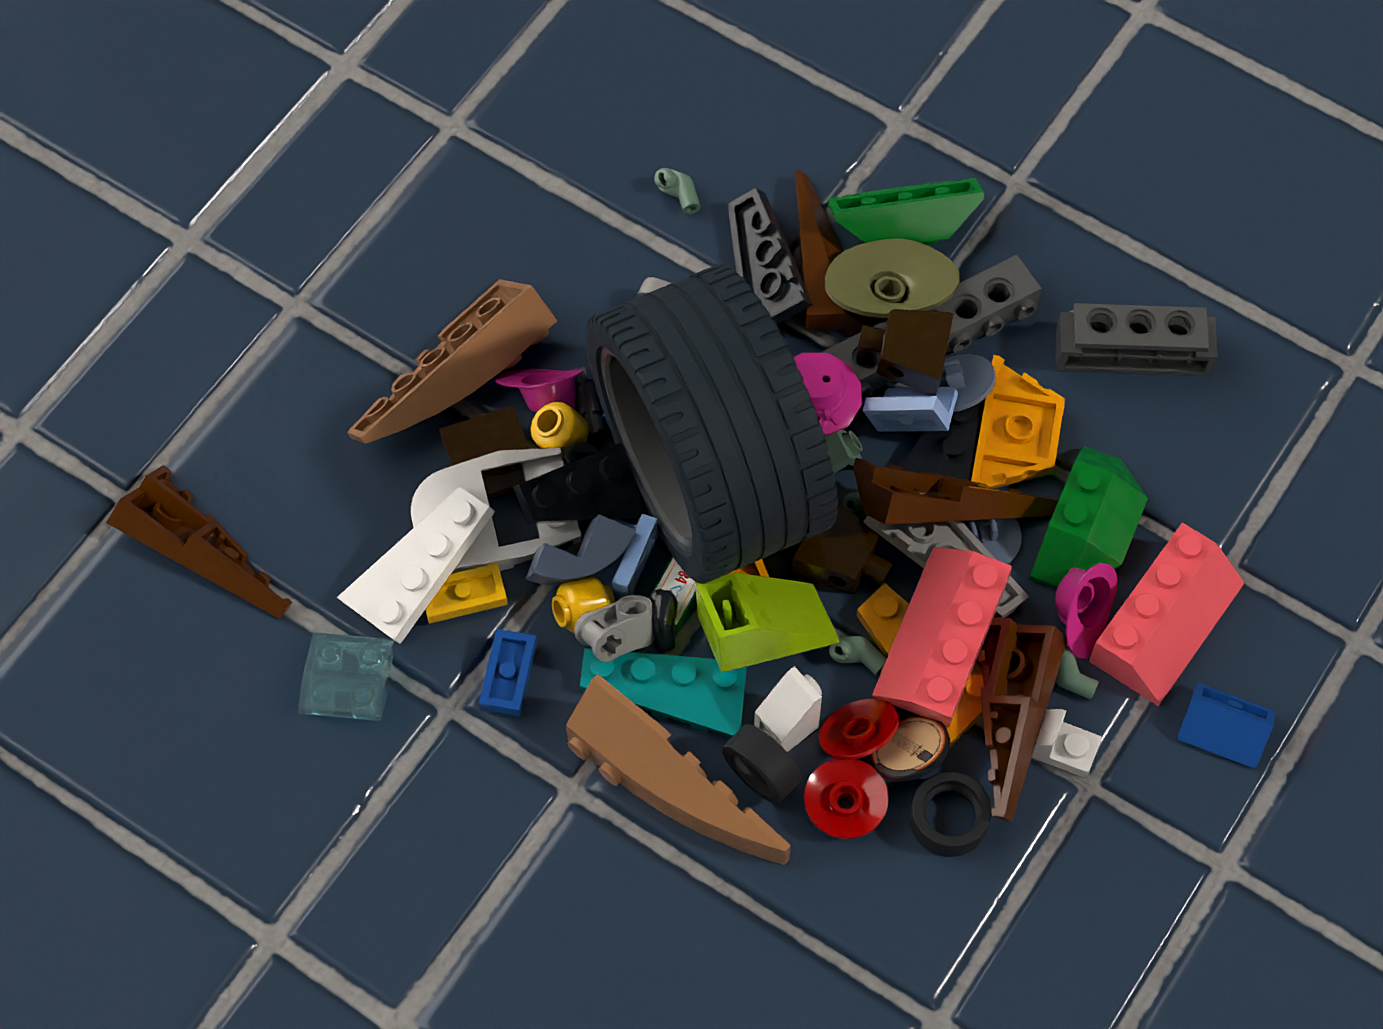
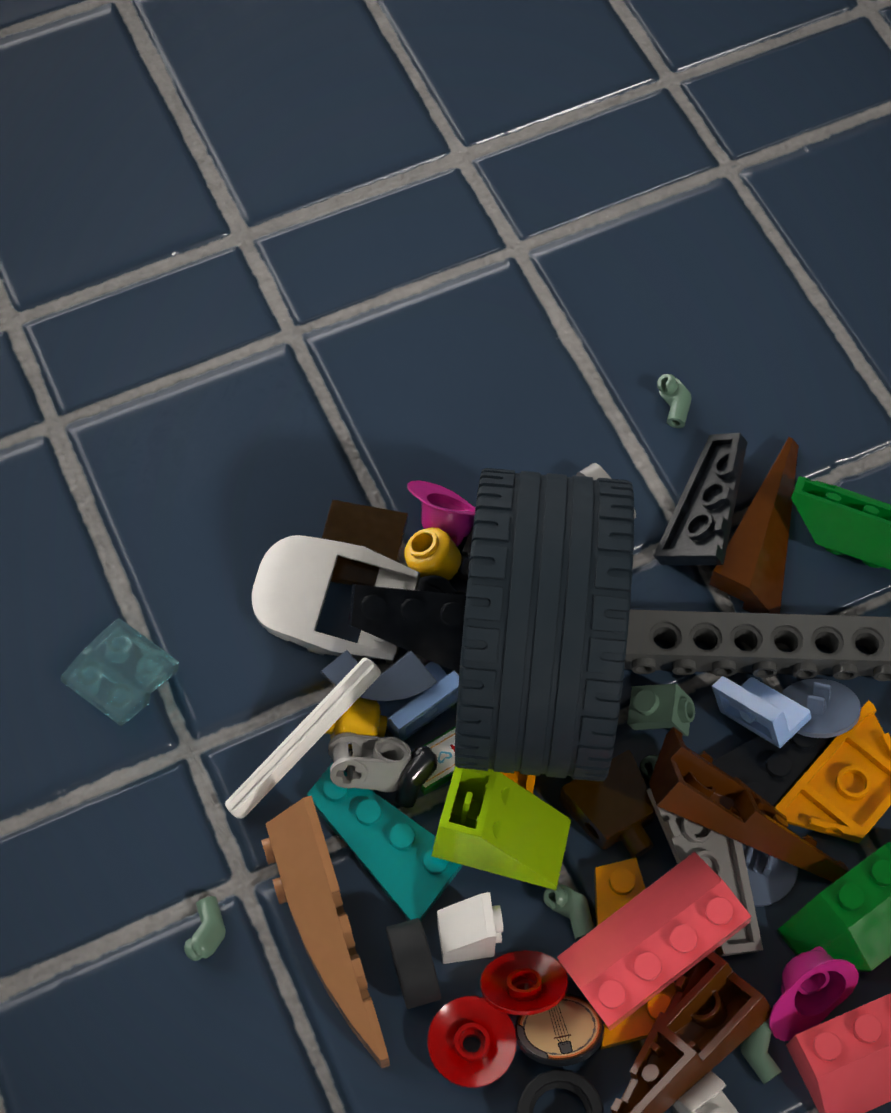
camera: 30 degrees right, 0 degrees up
reddish brown wedge [106,465,293,619] -> none
white wing [337,487,495,644] -> none
medium nougat wedge [347,279,557,444] -> none
yellow plate [426,563,508,624] -> none
blue plate [479,629,537,716] -> none
dark pink hat [794,353,862,436] -> none
olive hat [824,238,960,318] -> none
dark brown torso [858,309,954,396] -> none
none -> sand green arm [184,896,226,961]
none -> white axle [225,657,381,819]

